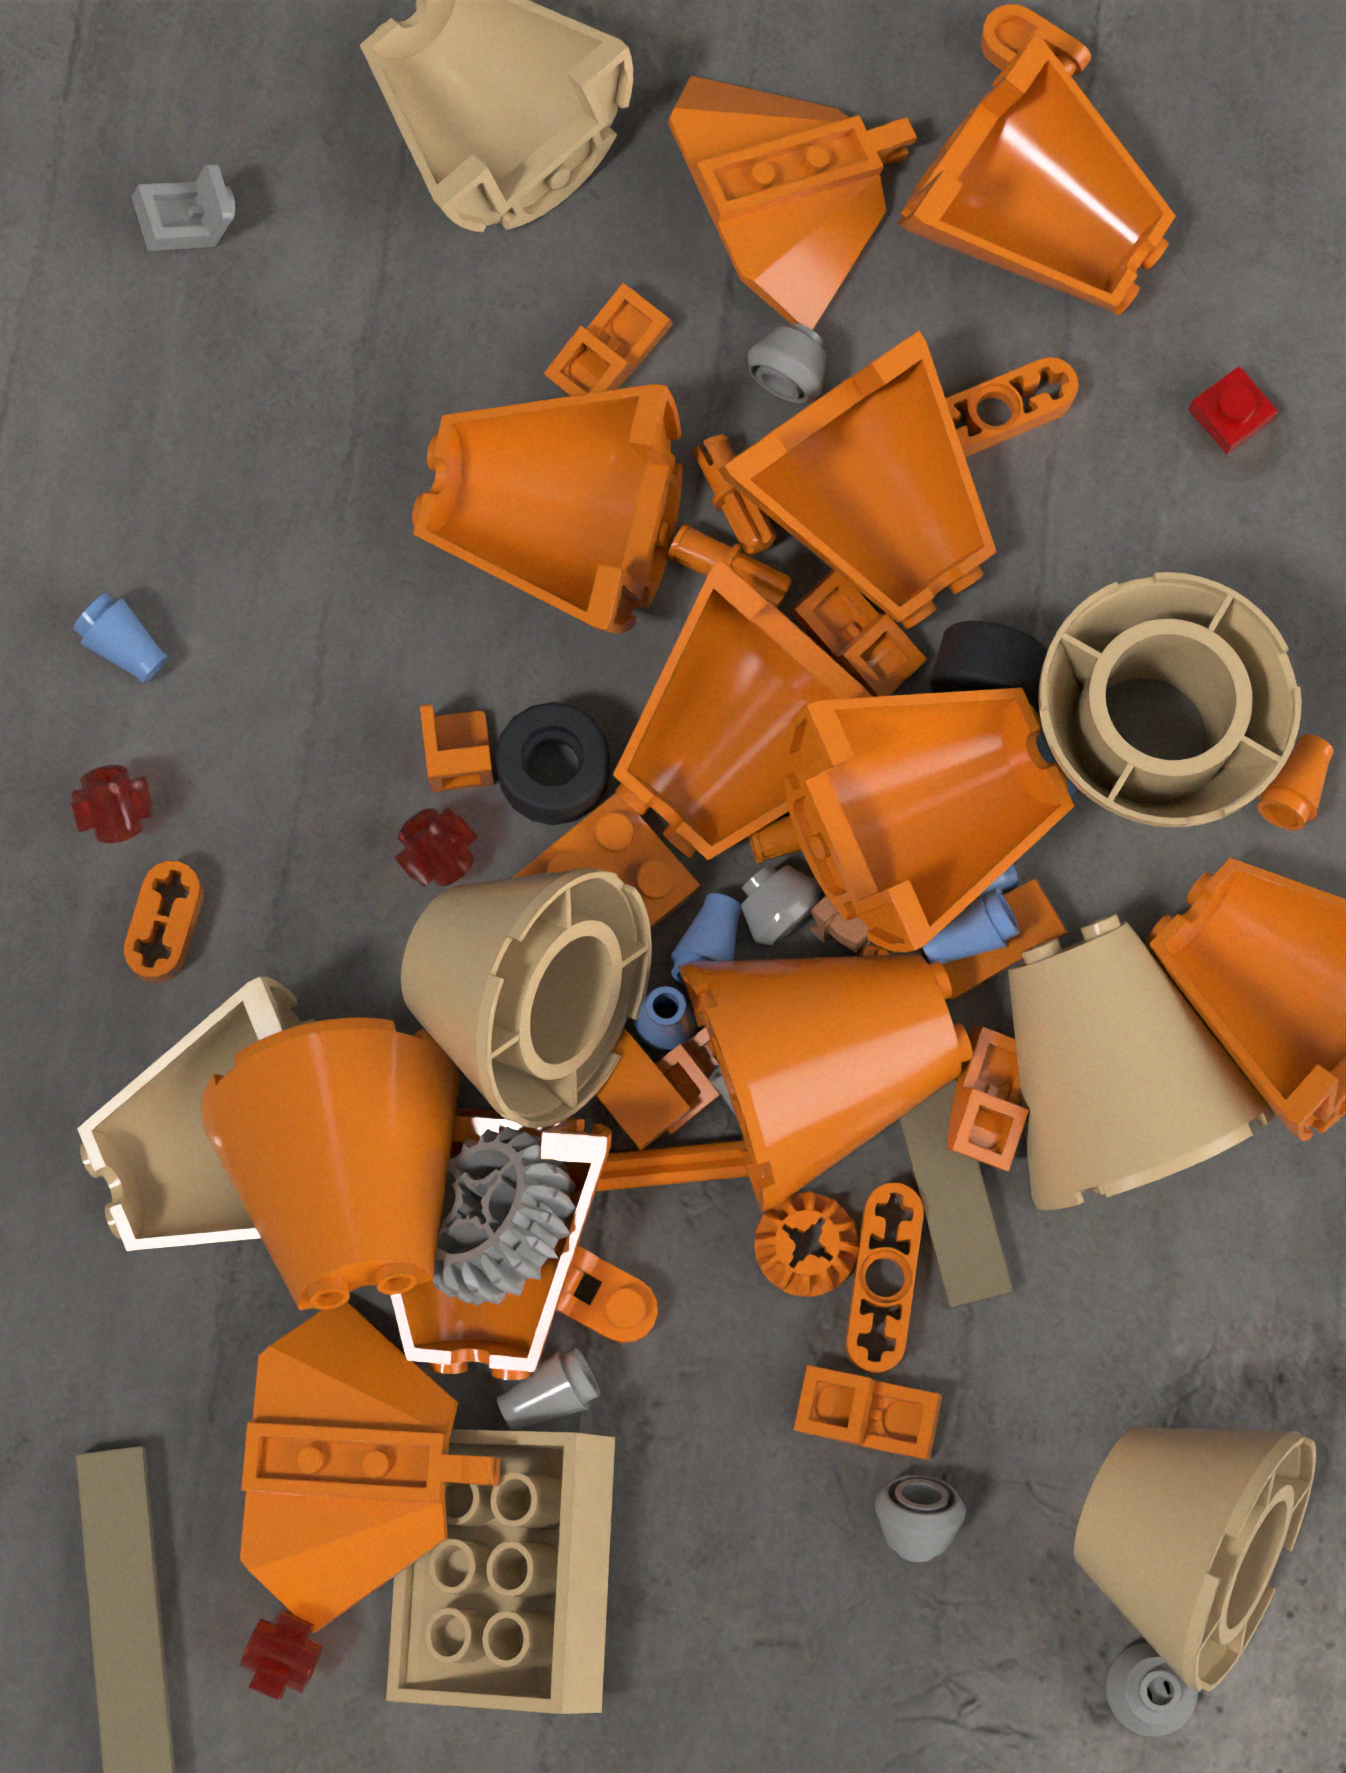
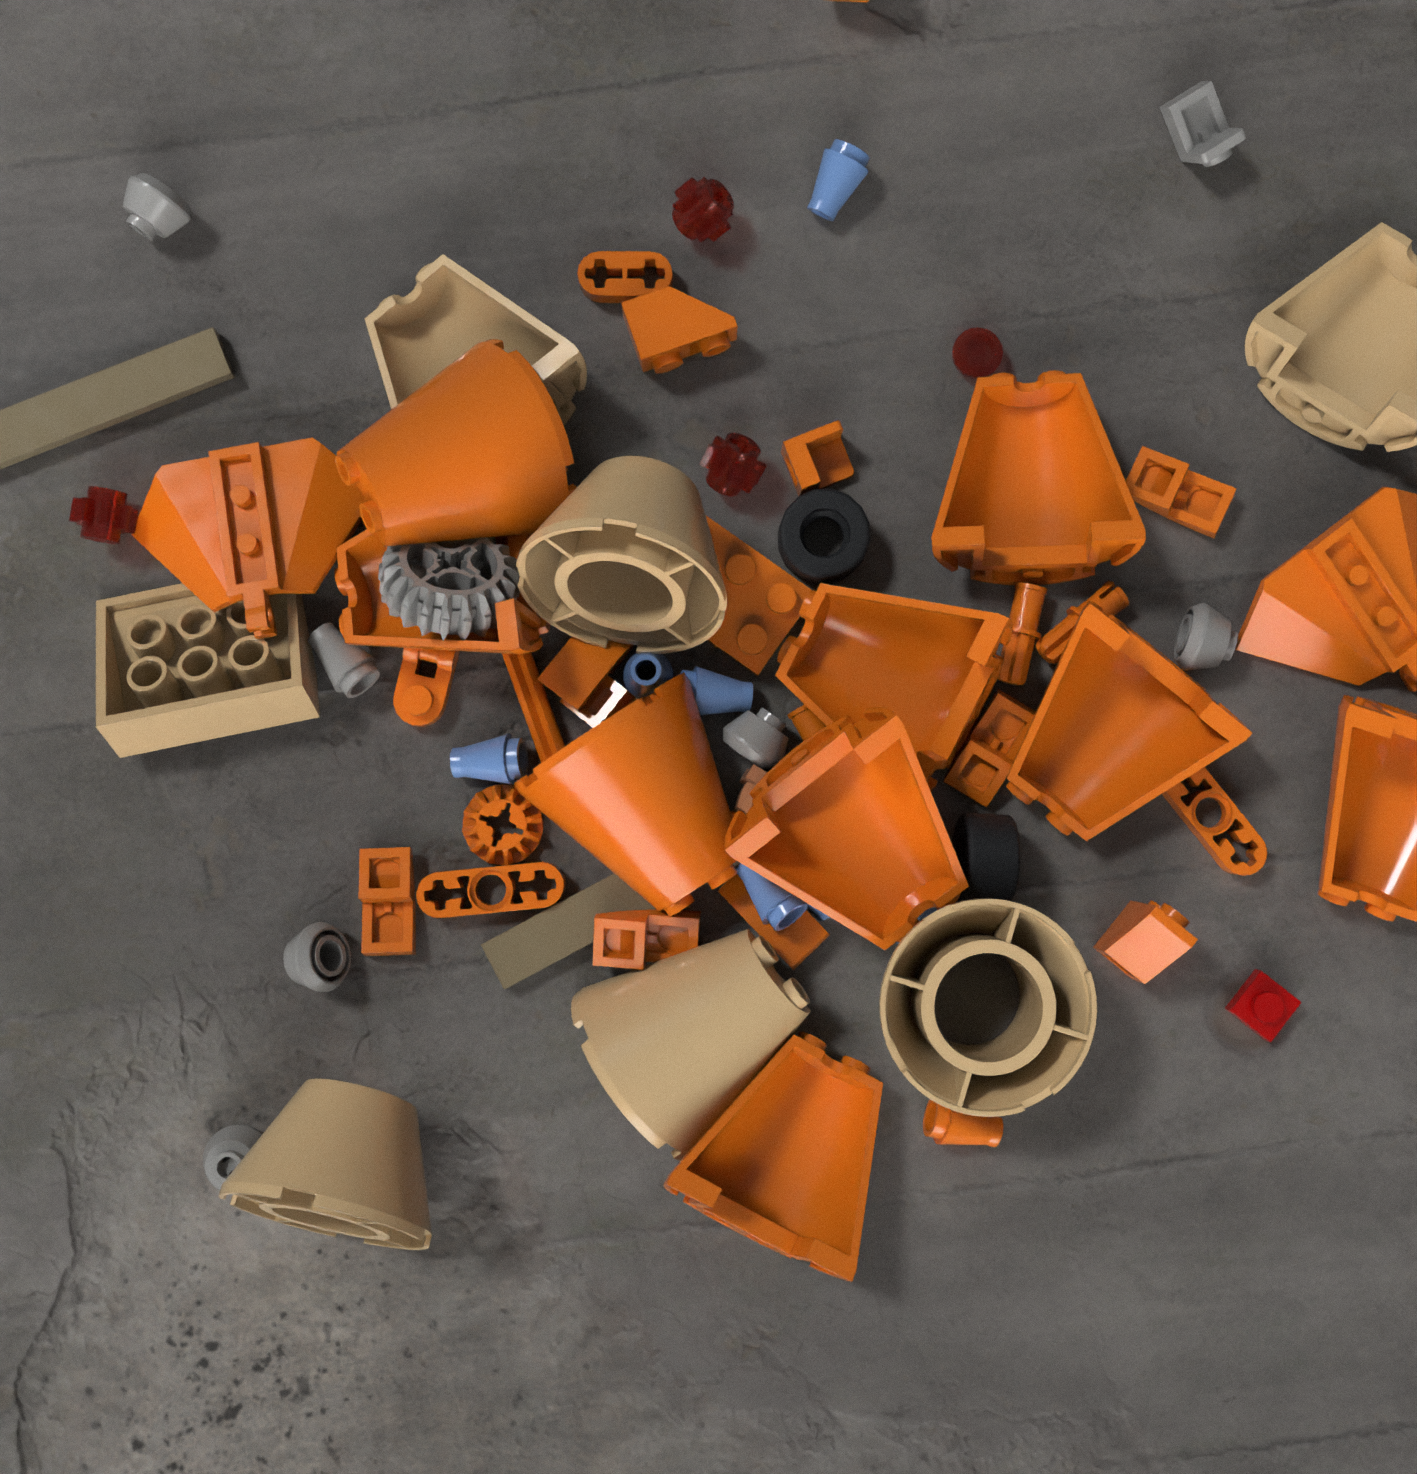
camera: 80 degrees right, 10 degrees up
none -> medium blue cone [450,734,529,784]
none -> orange slope [621,286,738,374]
none -> clear red plate [952,327,1003,379]
none -> orange slope [1093,900,1198,984]

